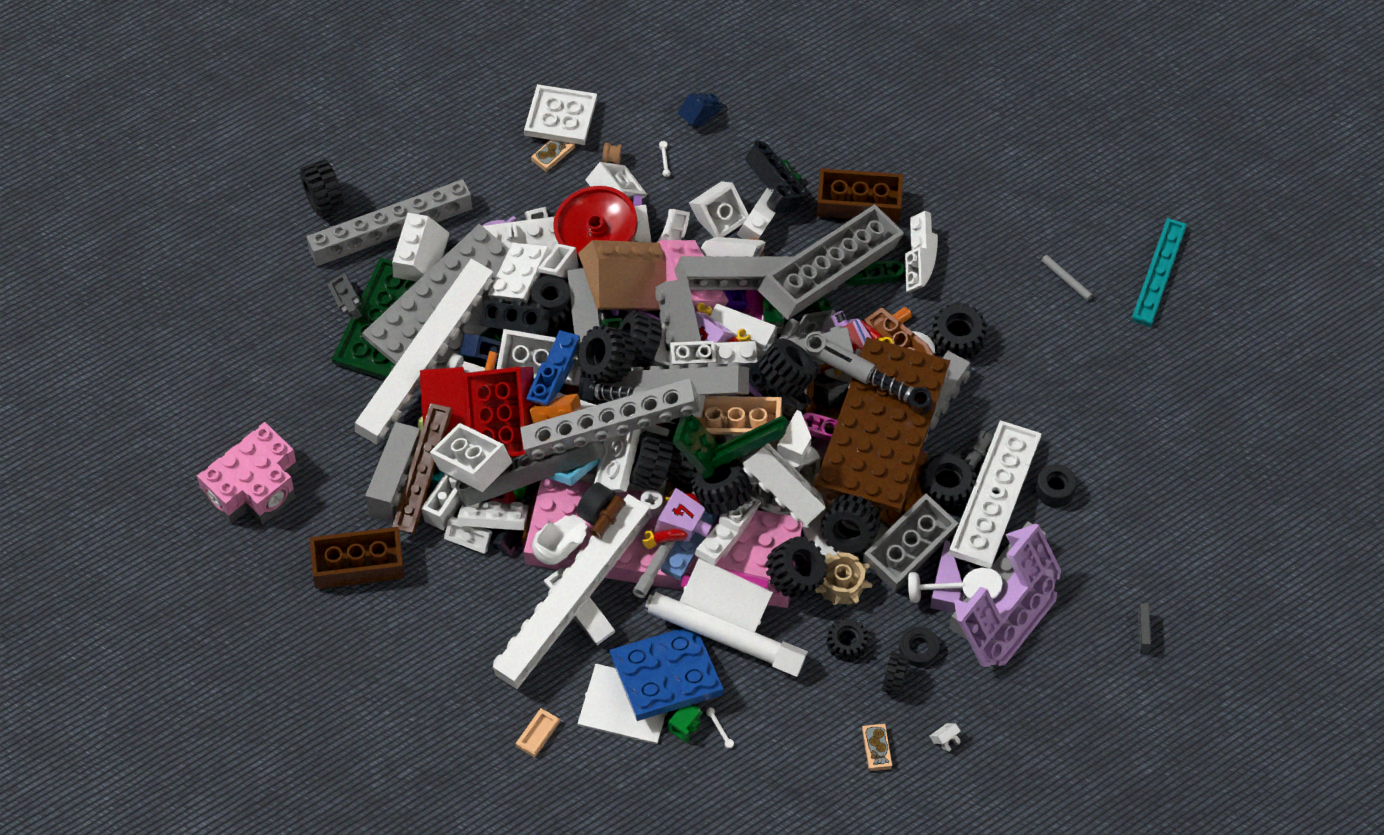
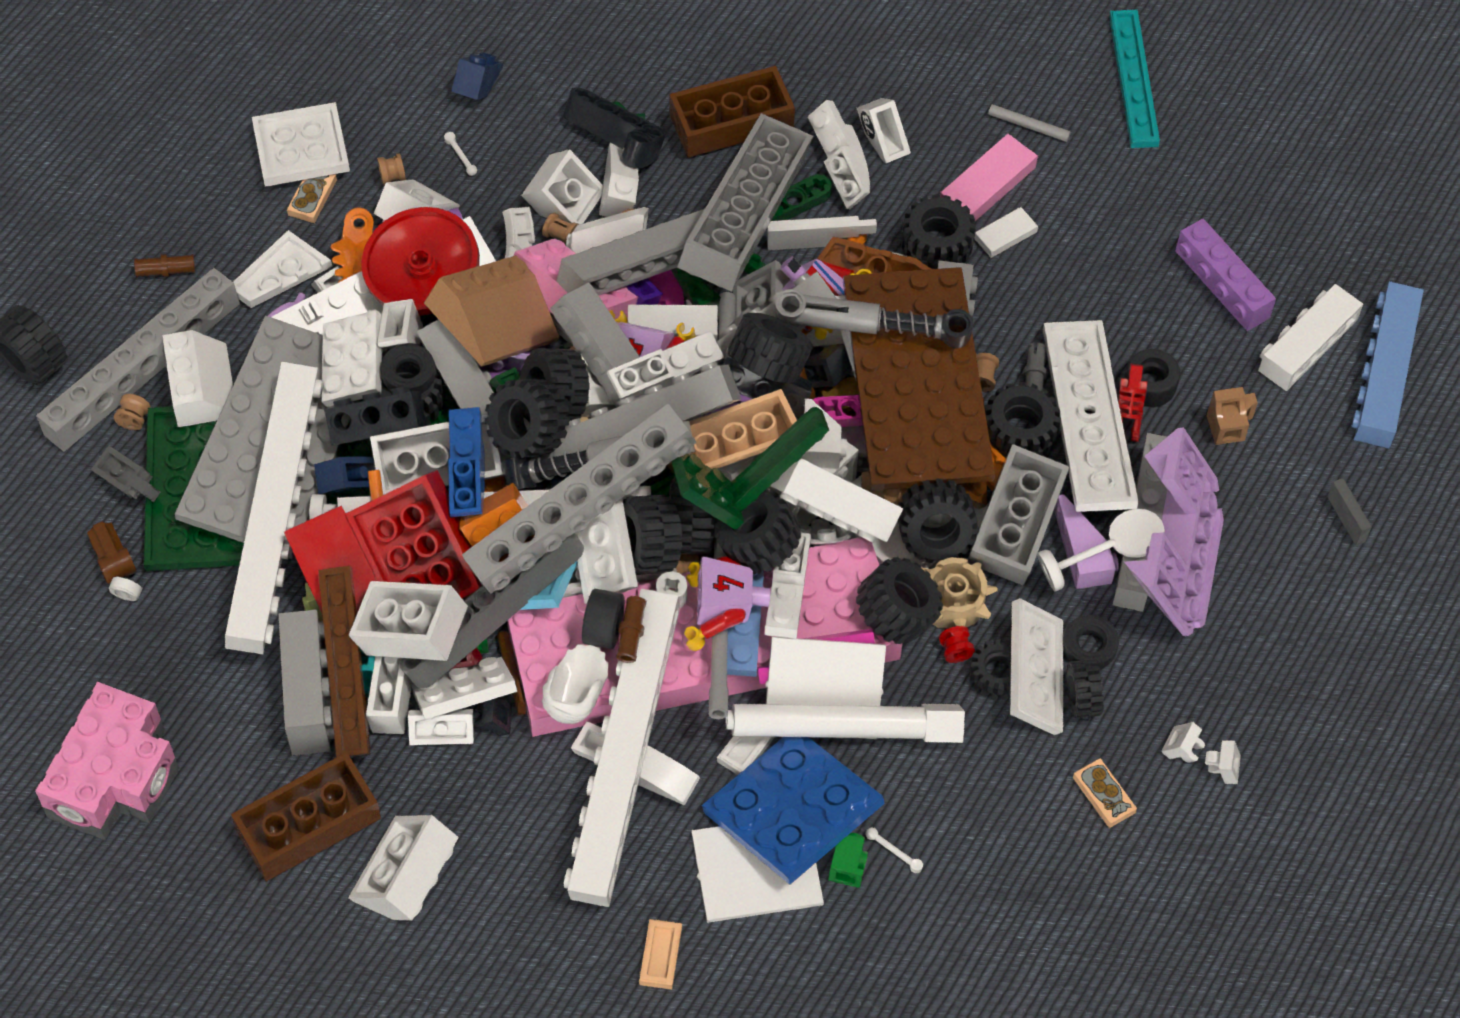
camera: 25 degrees left, 0 degrees up
none -> reddish brown piece [87,521,137,584]
none -> white tile [109,577,142,601]
none -> medium nougat wheel [114,394,150,430]
none -> reddish brown pin [134,254,195,277]
none -> white wing [233,230,332,308]
none -> orange plant [331,207,374,283]
none -> white slope [348,815,459,920]
none -> medium nougat bush [542,213,579,246]
none -> white tile [717,736,775,775]
none -> white piece [767,216,877,250]
none -> white slope [857,98,911,163]
none -> red wheel [939,626,975,663]
none -> bright pink piece [940,134,1038,221]
none -> white tile [974,207,1038,258]
none -> medium nougat bush [976,353,999,392]
none -> white tile [1010,598,1063,735]
none -> red hinge [1118,364,1148,442]
none -> medium lavender brick [1175,218,1276,331]
none -> white tile [1205,741,1241,784]
none -> medium nougat brick [1207,387,1258,445]
none -> white brick [1258,284,1363,391]
none -> medium blue brick [1351,281,1424,448]

